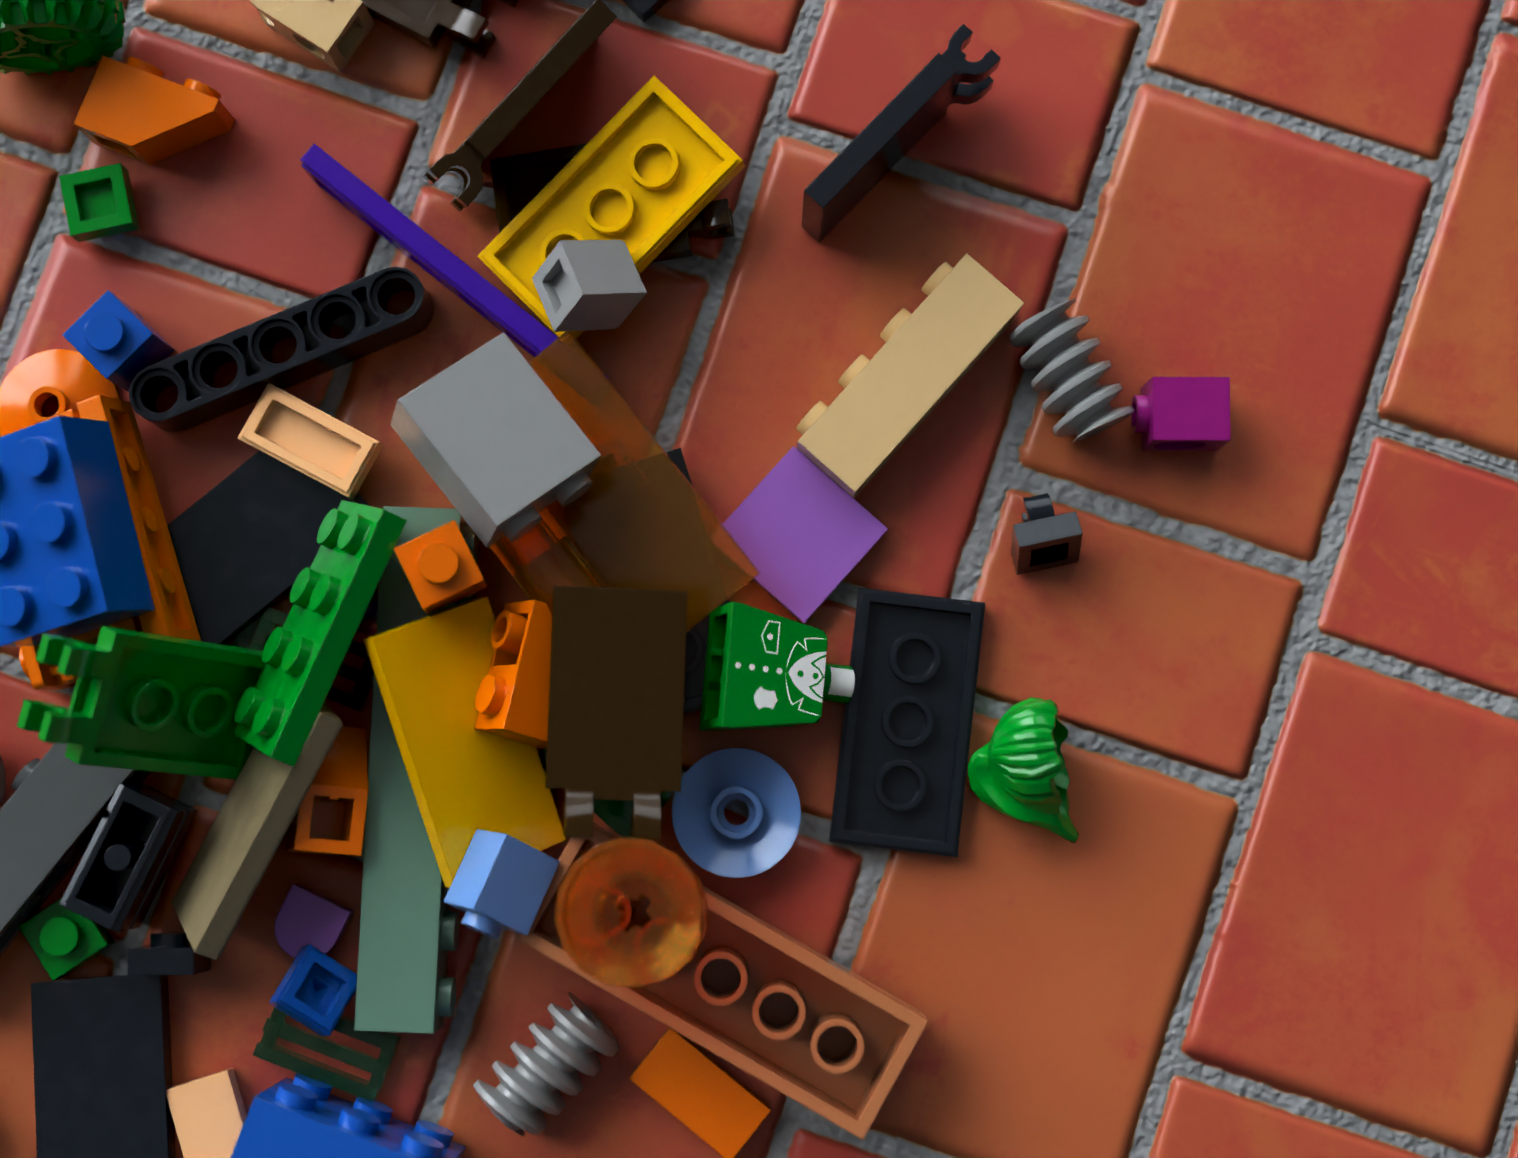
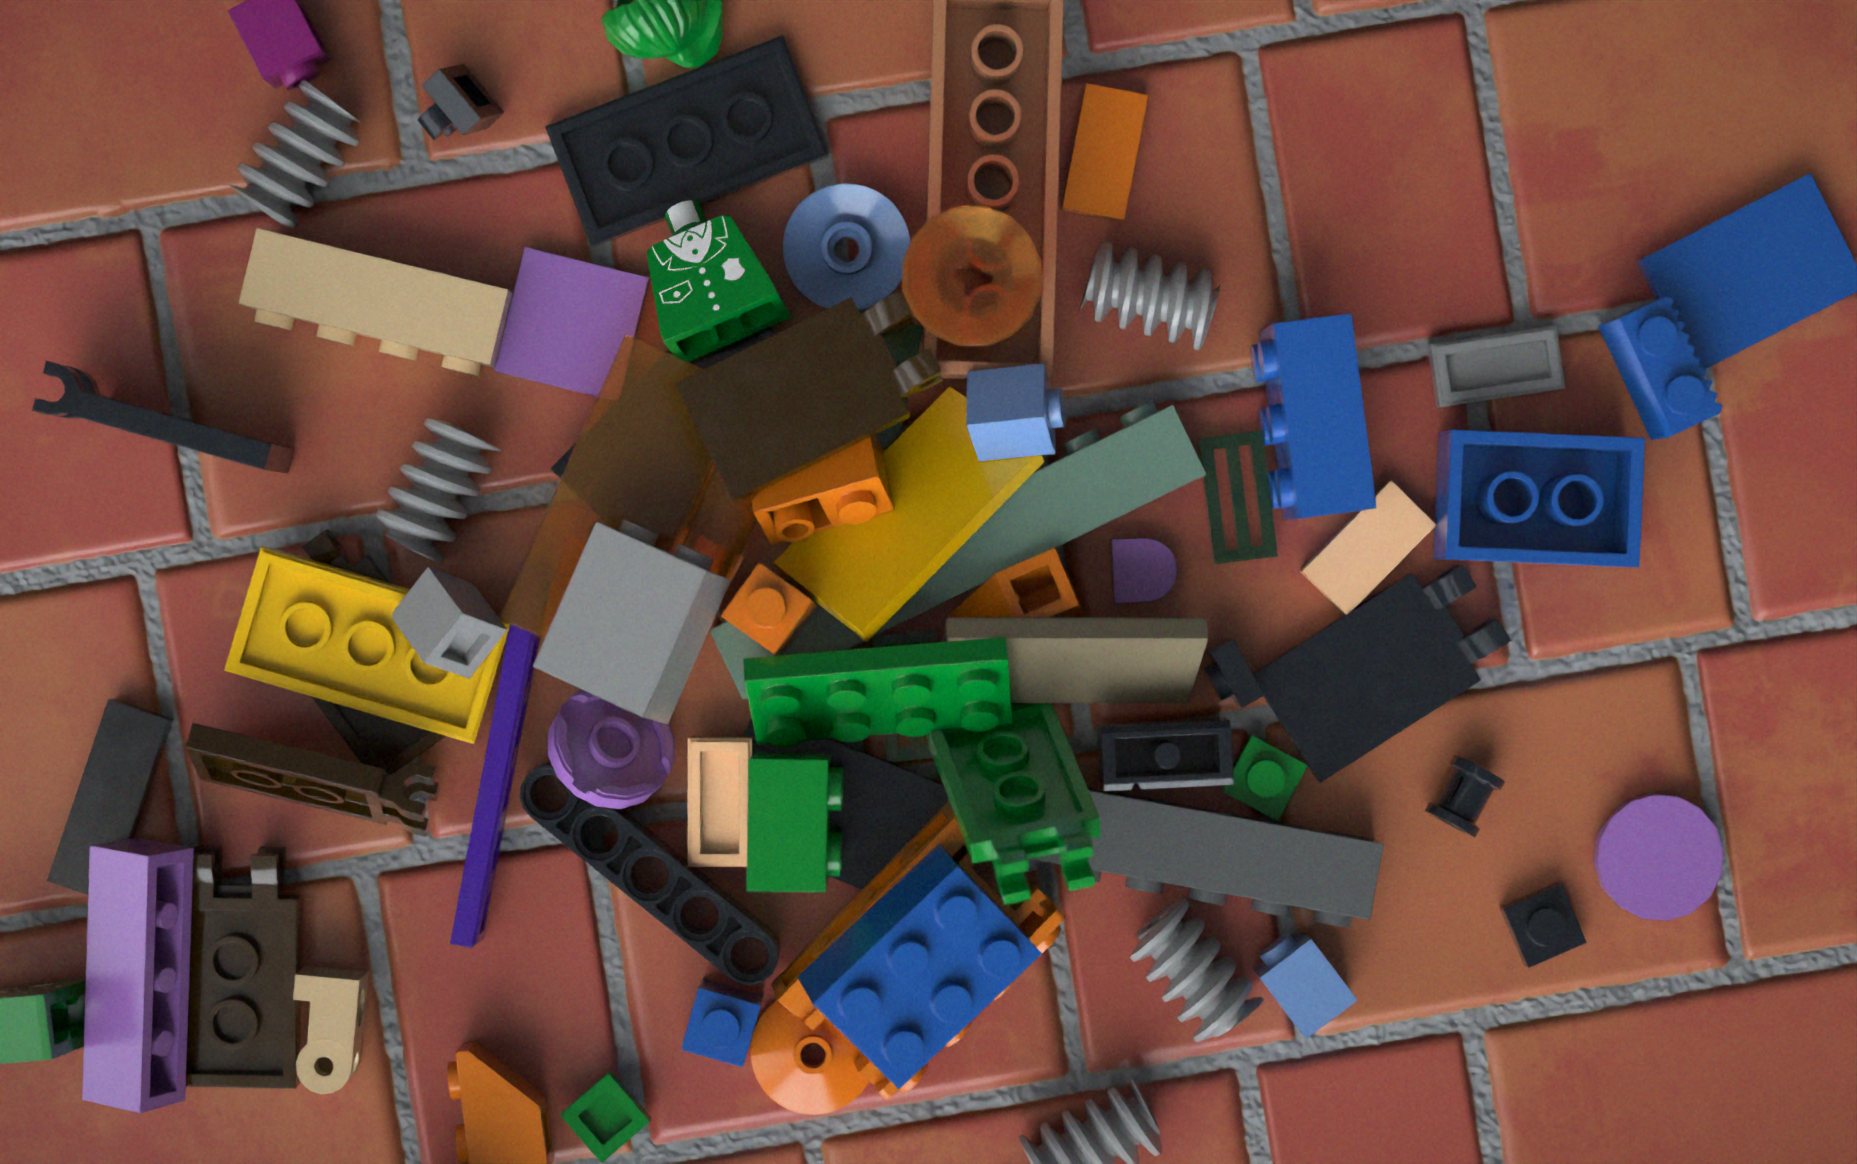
camera: 125 degrees left, 5 degrees up
blue tile [269,944,357,1037] -> none
none -> light grey piece [375,418,502,563]
none -> medium lavender tile [548,689,675,809]
none -> green brick [746,751,844,893]

